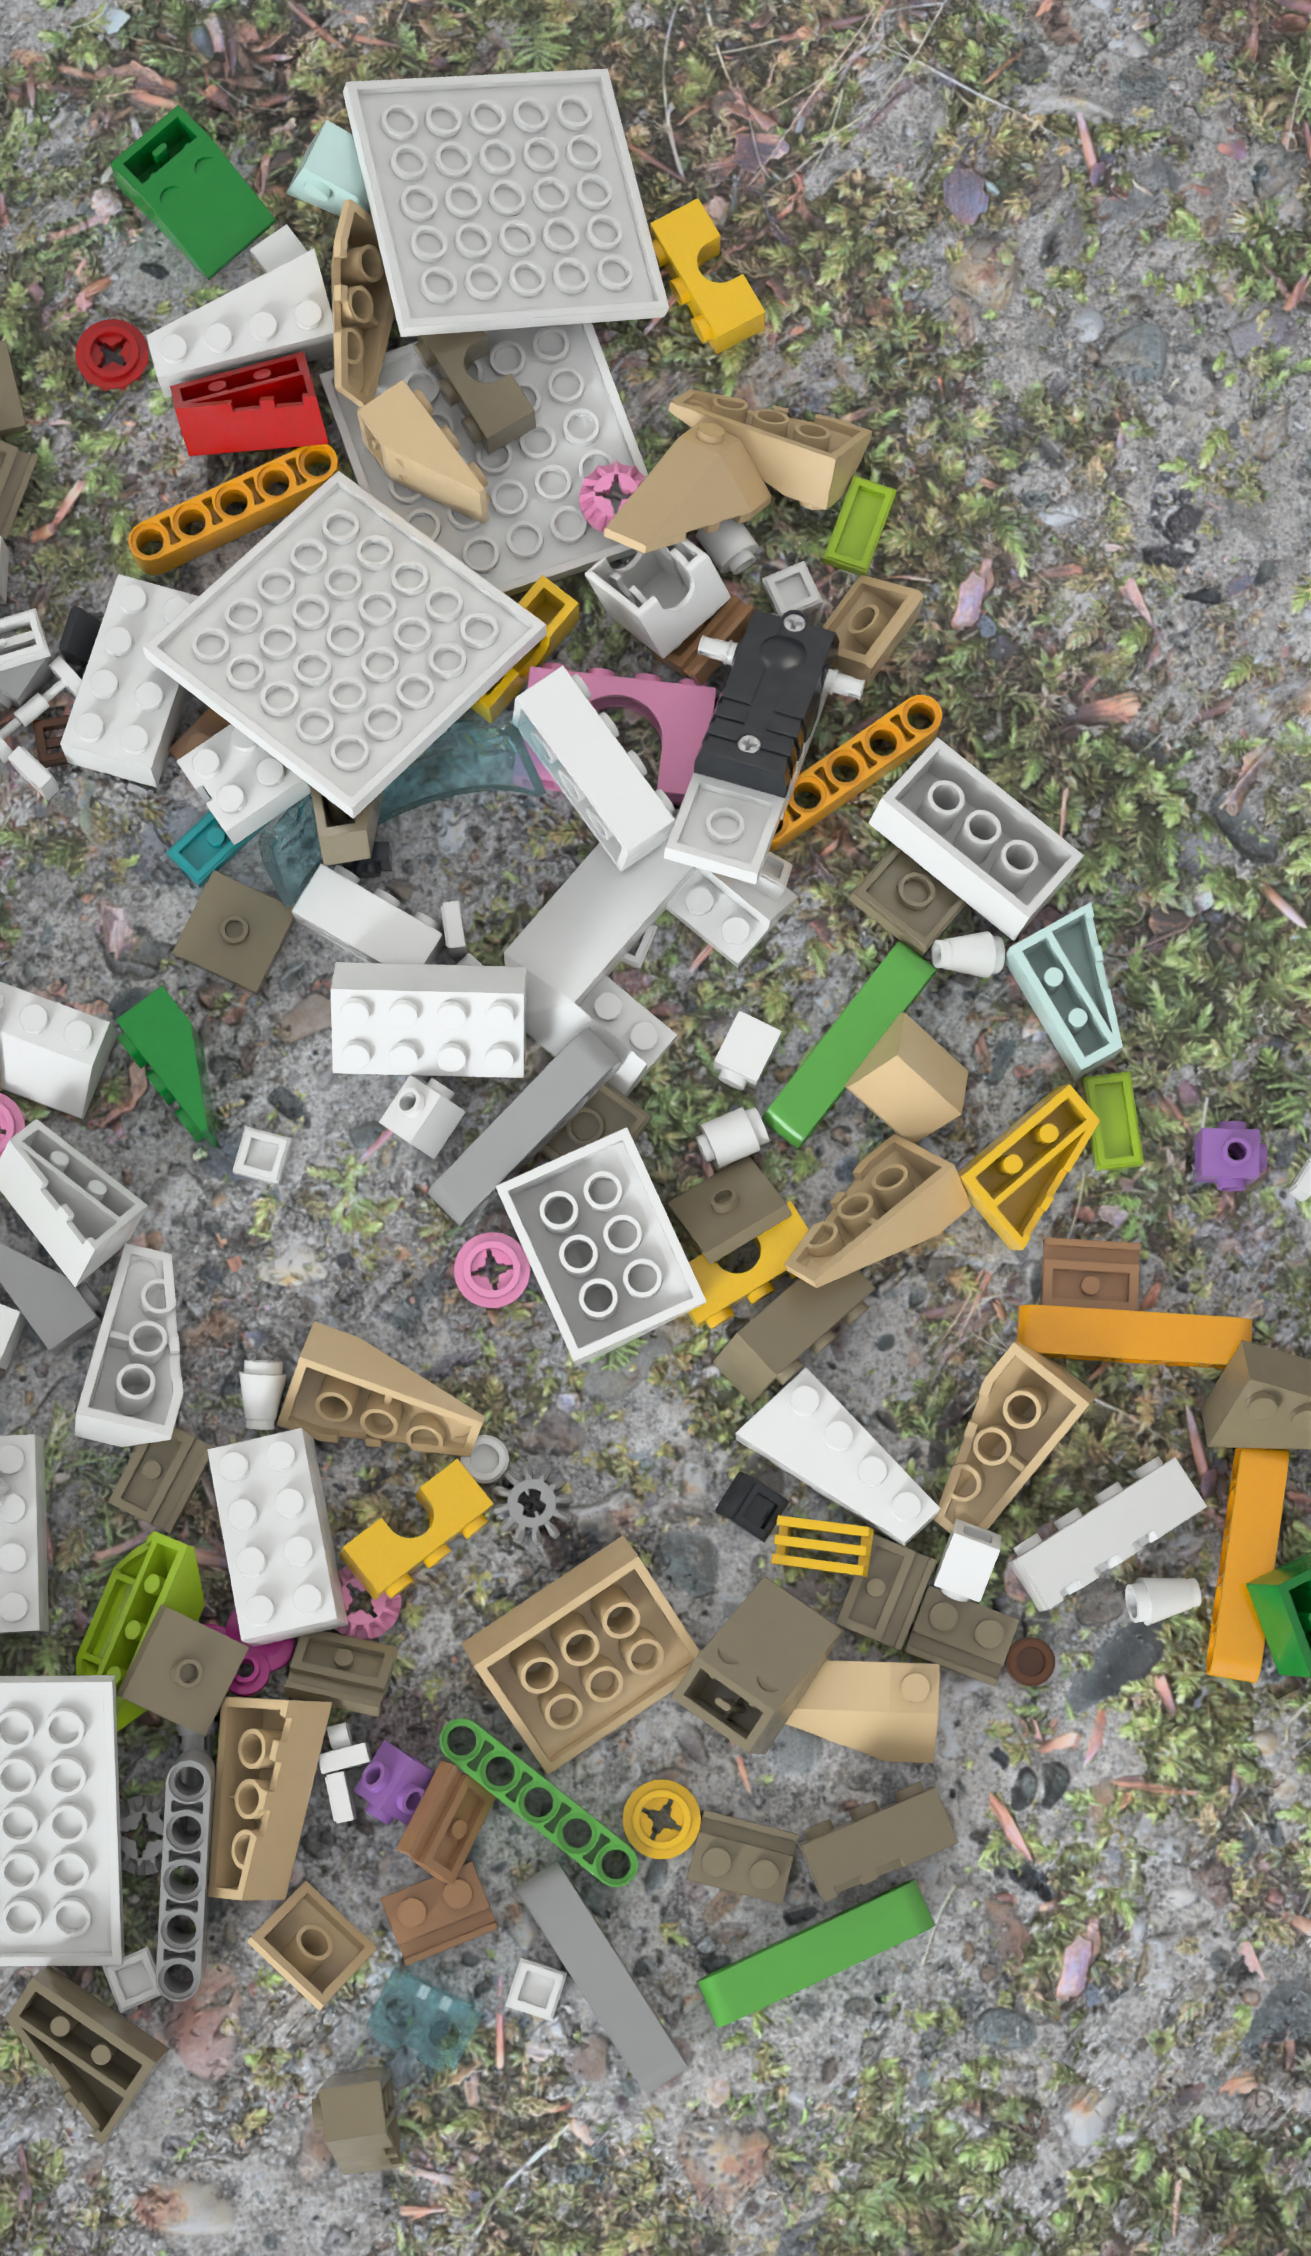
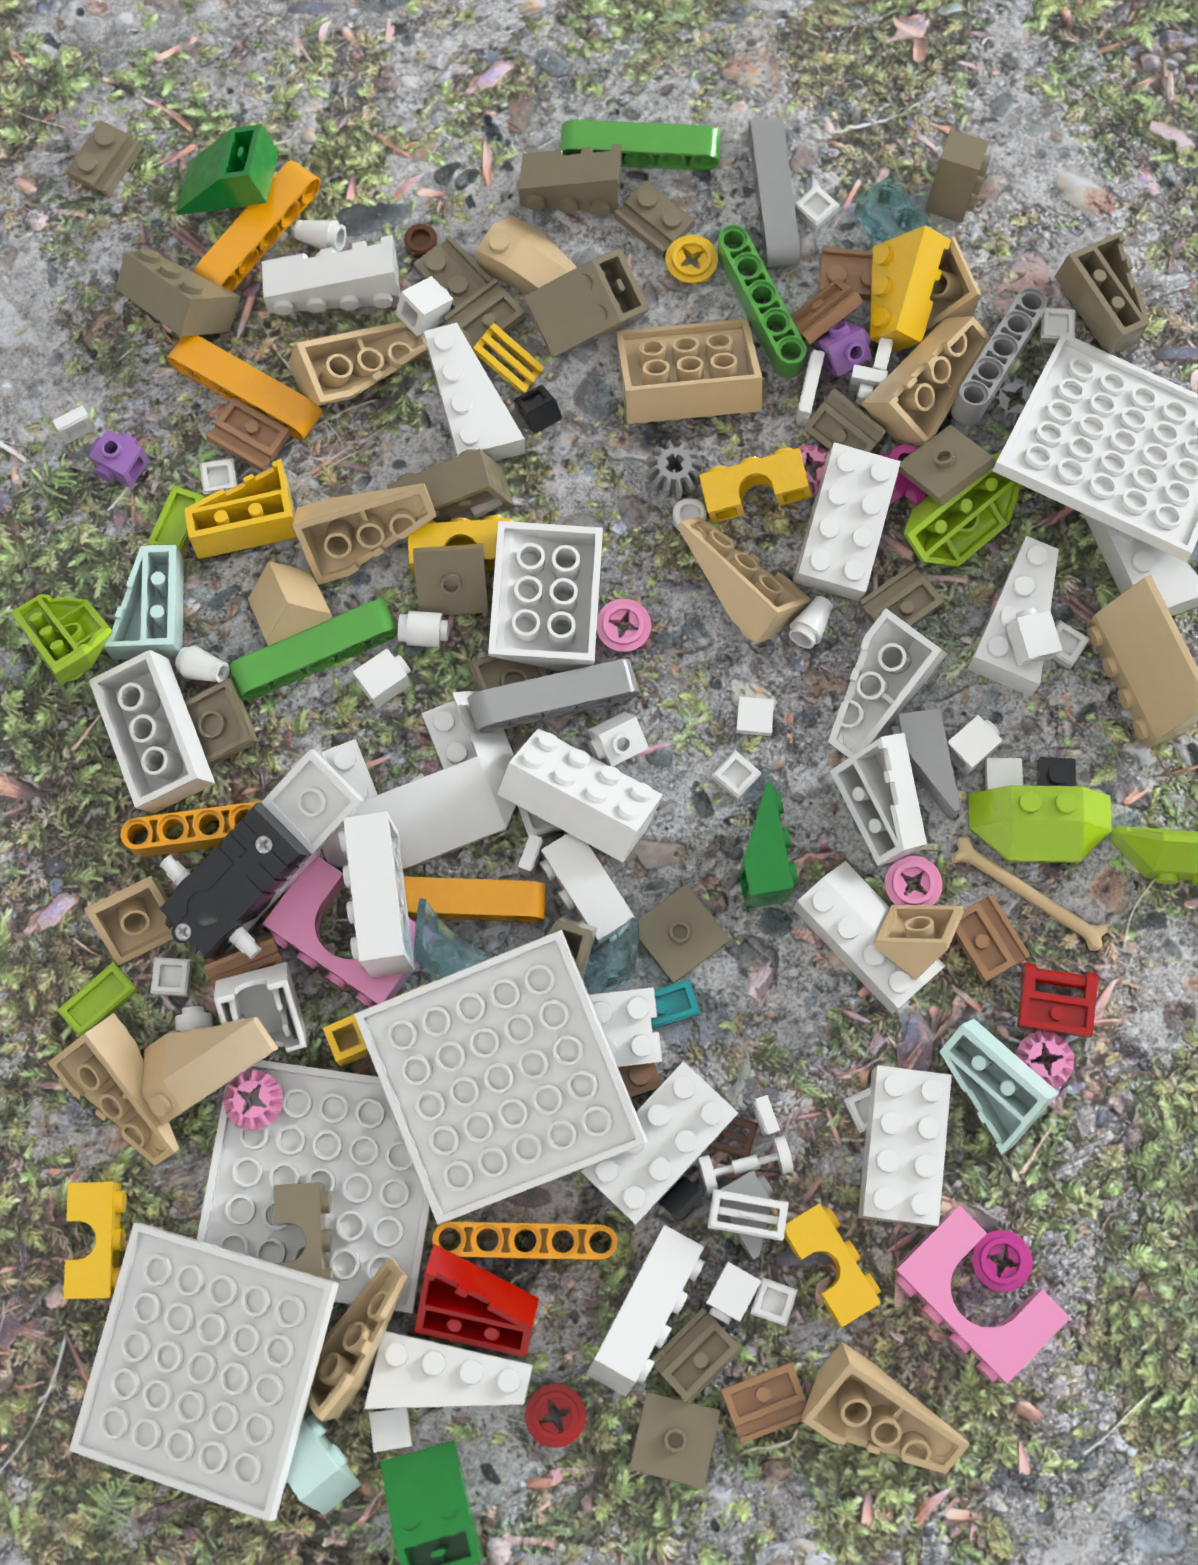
camera: 150 degrees left, 5 degrees down
tan slope [357,379,490,524] -> none
none -> lime wedge [11,594,113,686]
none -> white tile [199,458,238,498]
none -> light orange beam [404,876,547,922]
none -> white wedge [586,1225,705,1397]
none -> white tile [736,696,774,736]
none -> white tile [795,350,825,426]
none -> yellow wedge [870,225,951,352]

